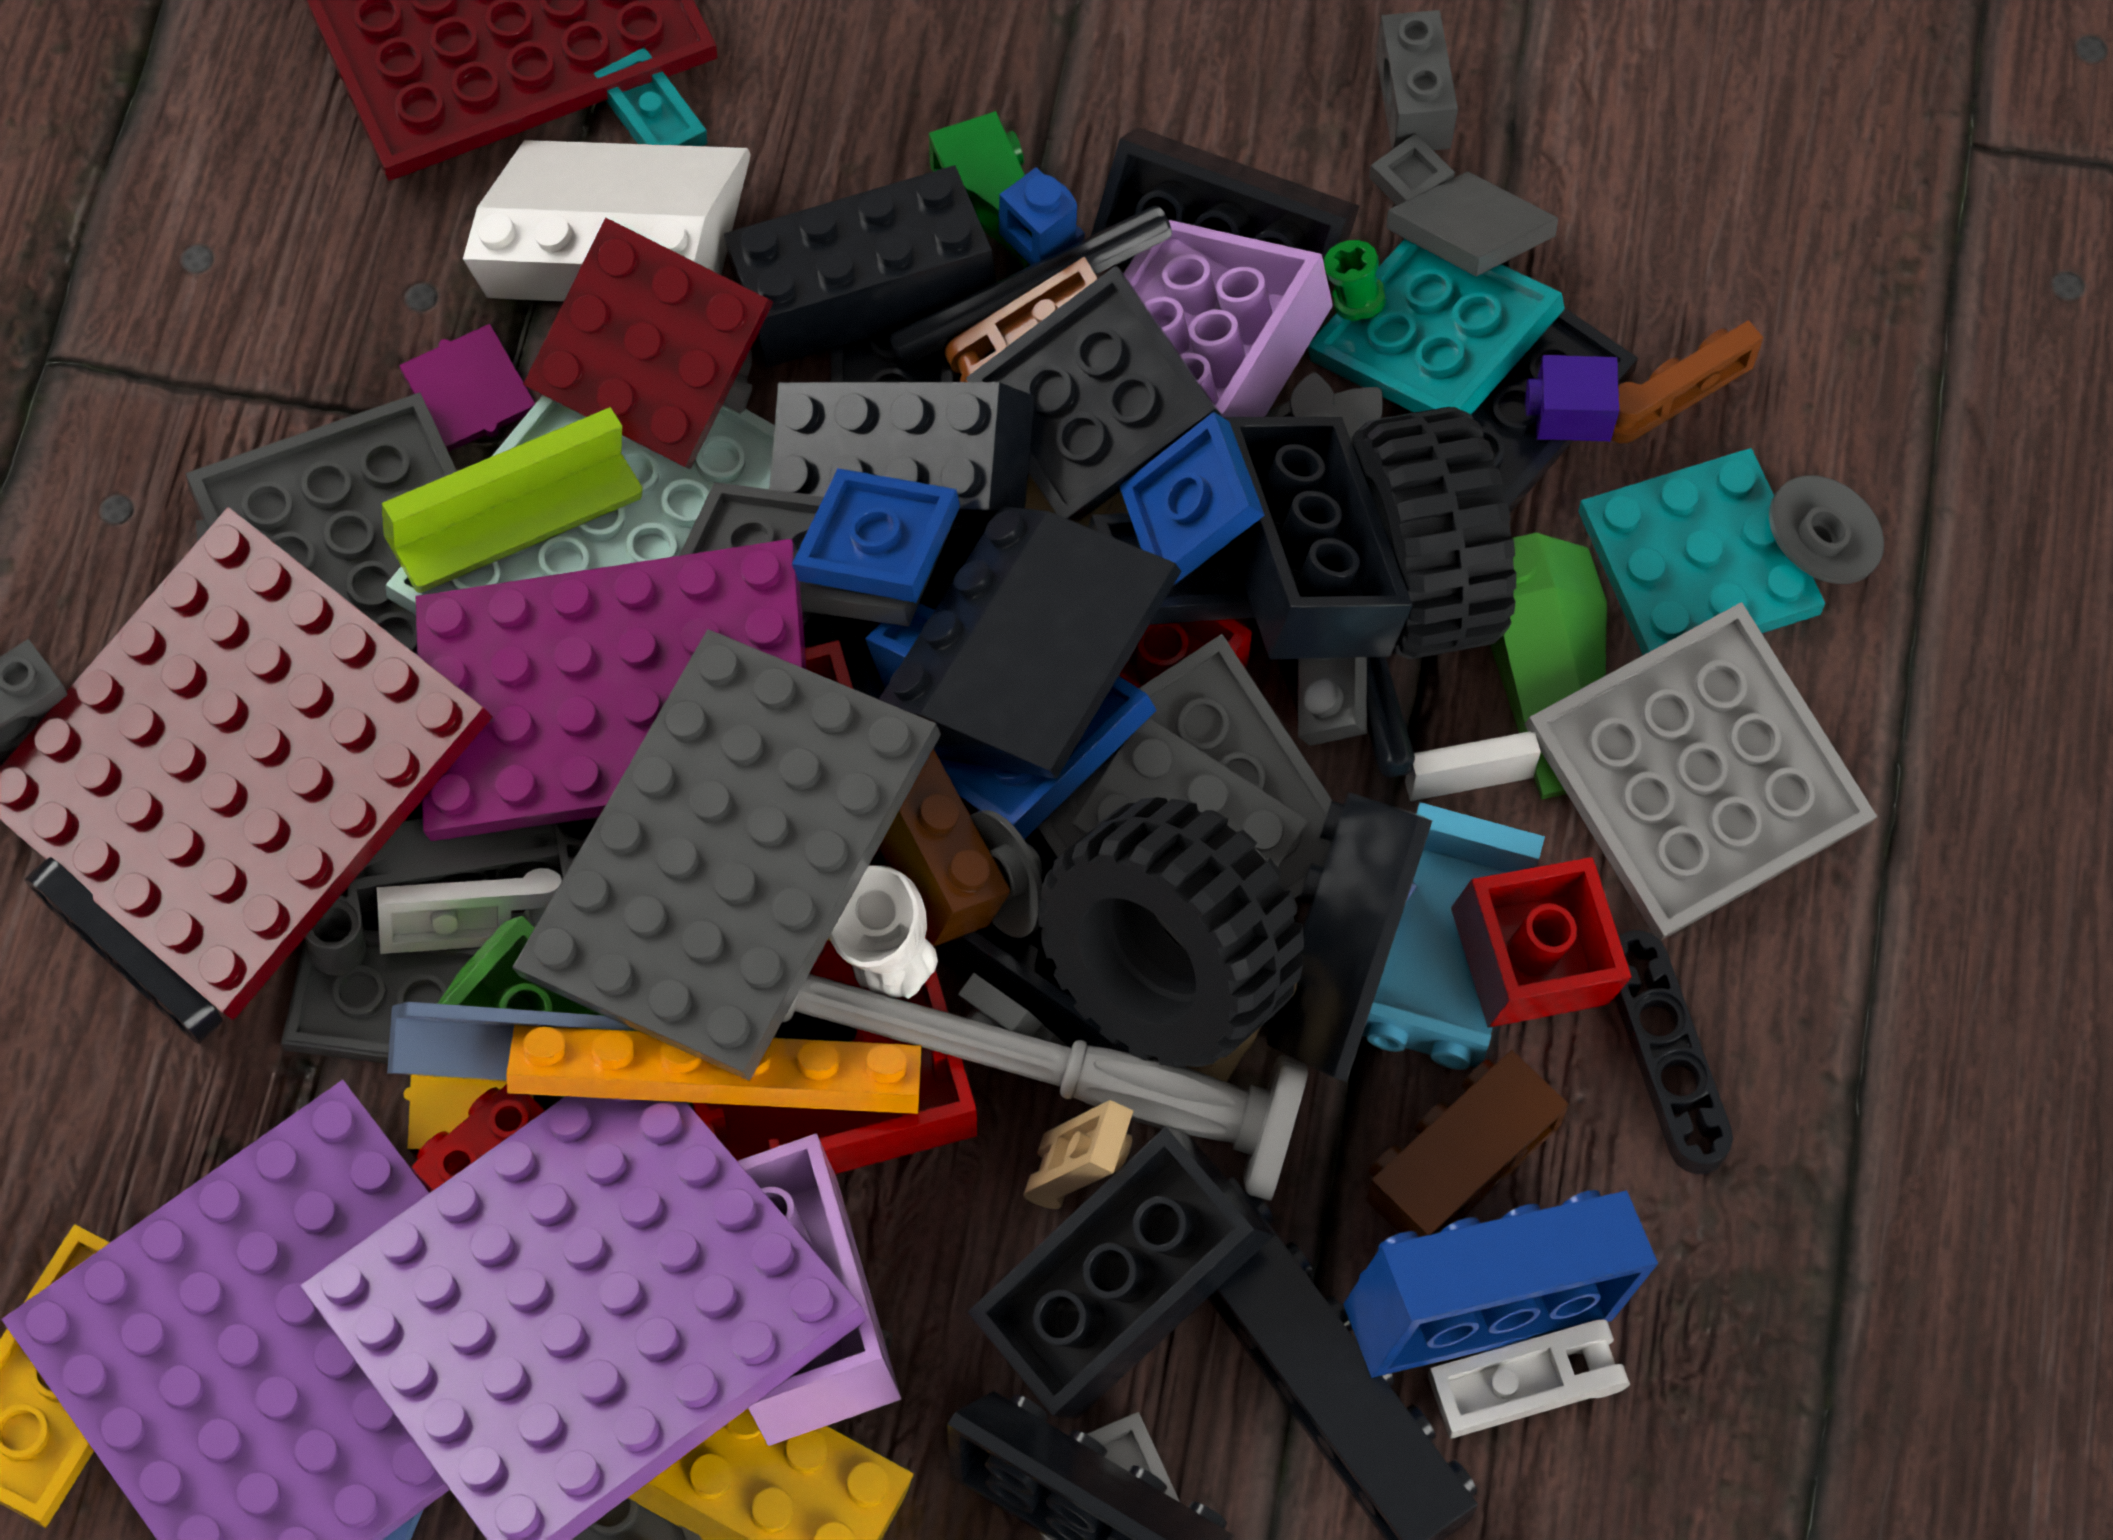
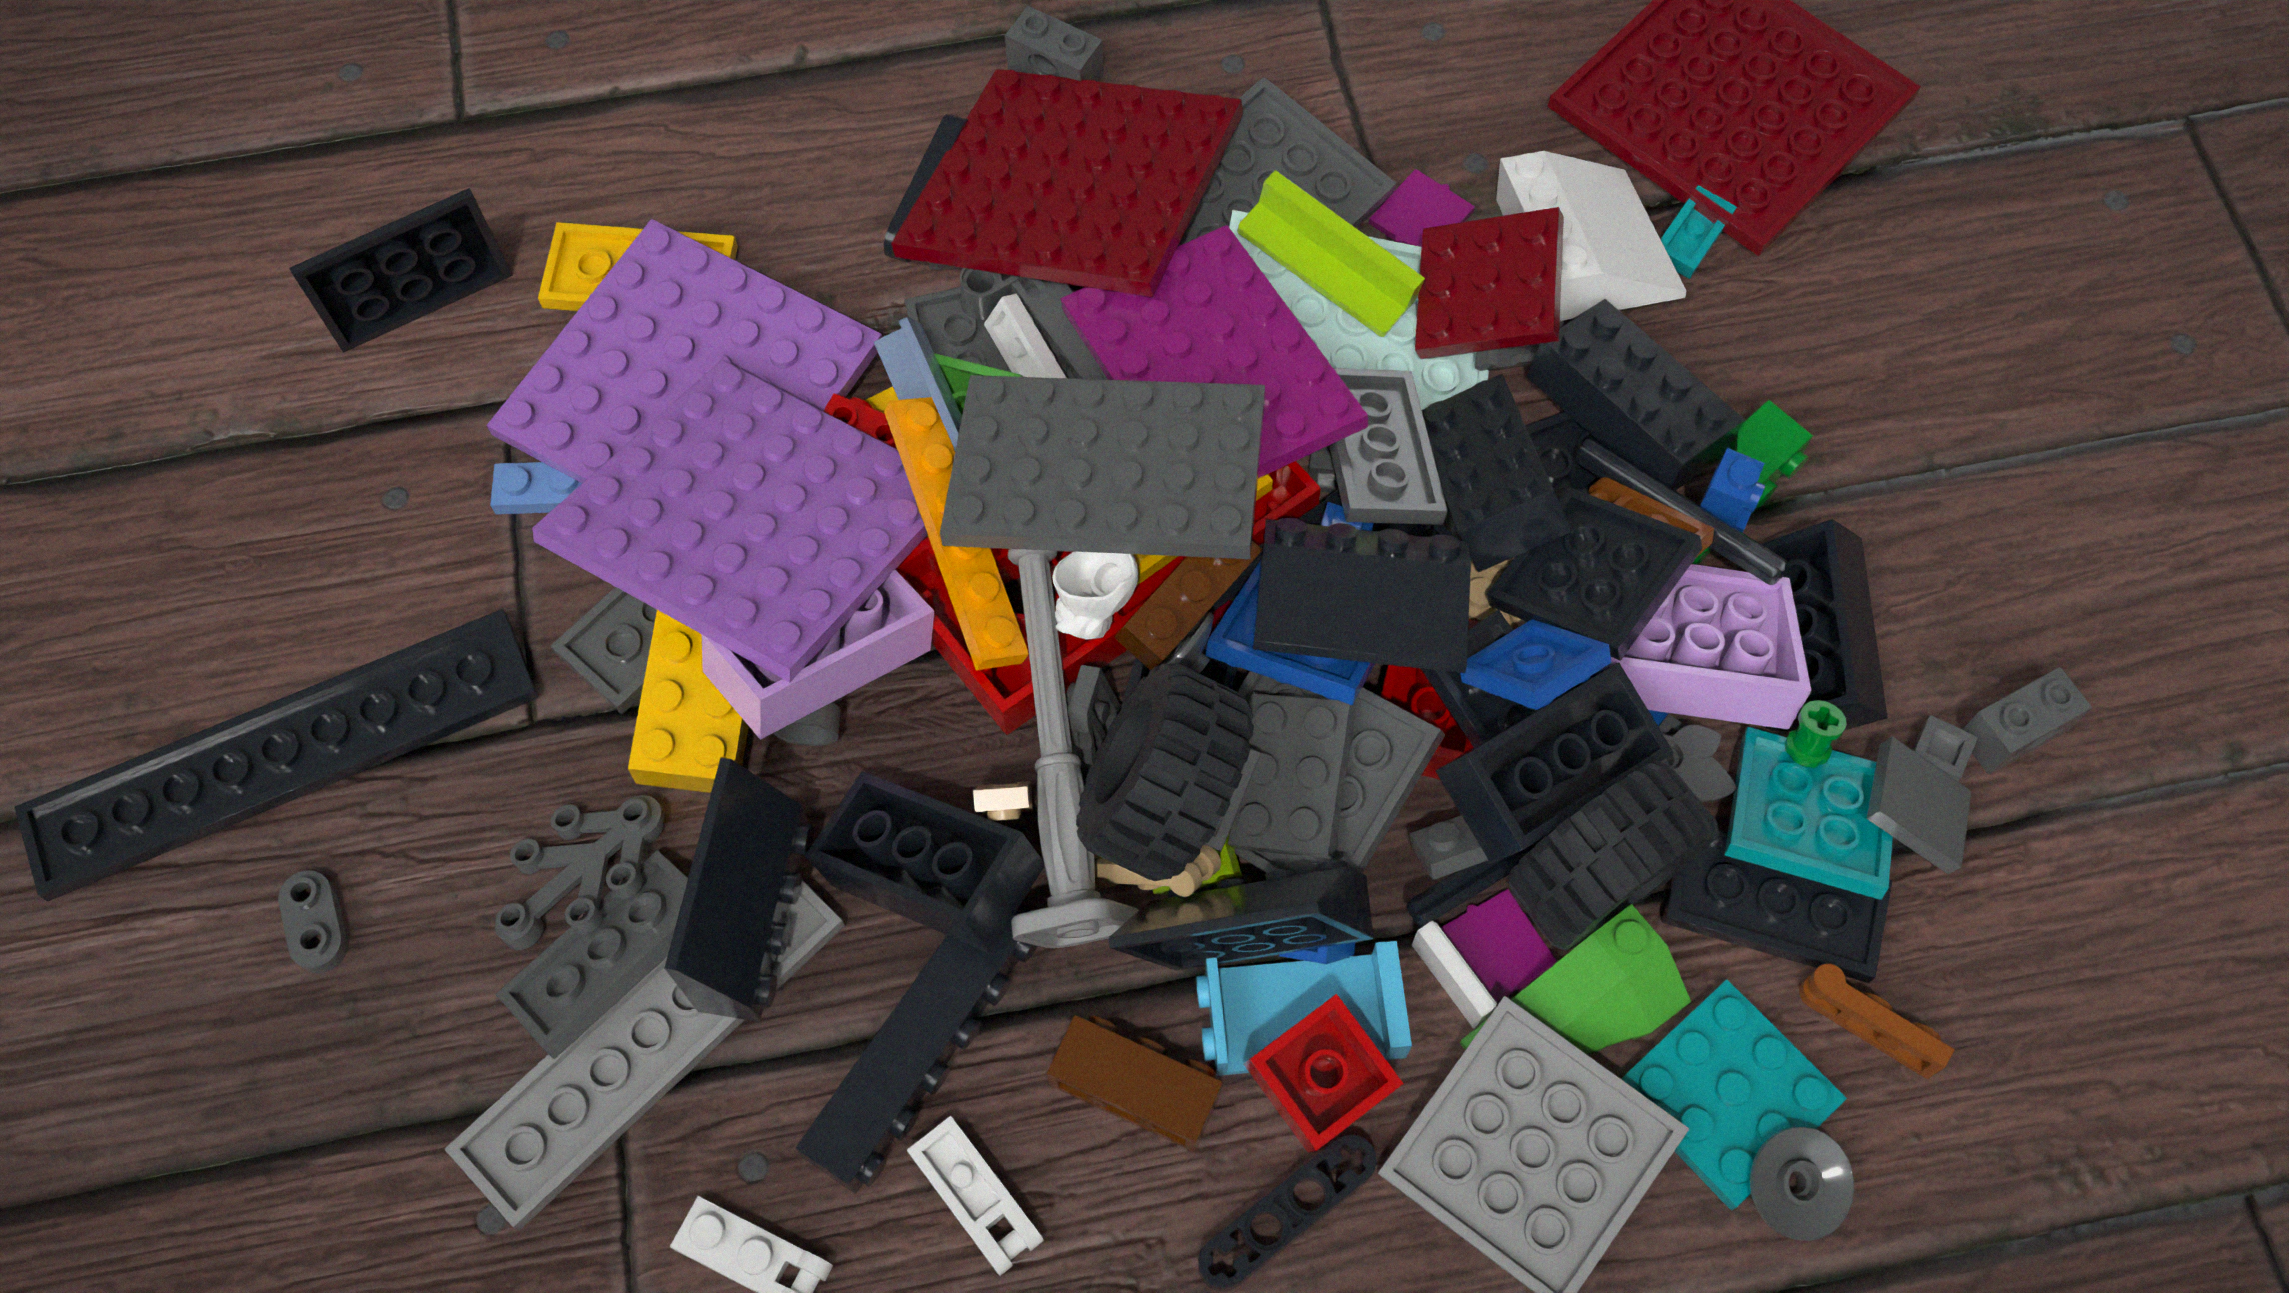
camera: 70 degrees right, 0 degrees up
blue plate [792,468,960,603] -> none
blue brick [1343,1190,1658,1378] -> none
dark purple brick [1525,355,1619,442] -> none
none -> magenta piece [1441,889,1557,1003]

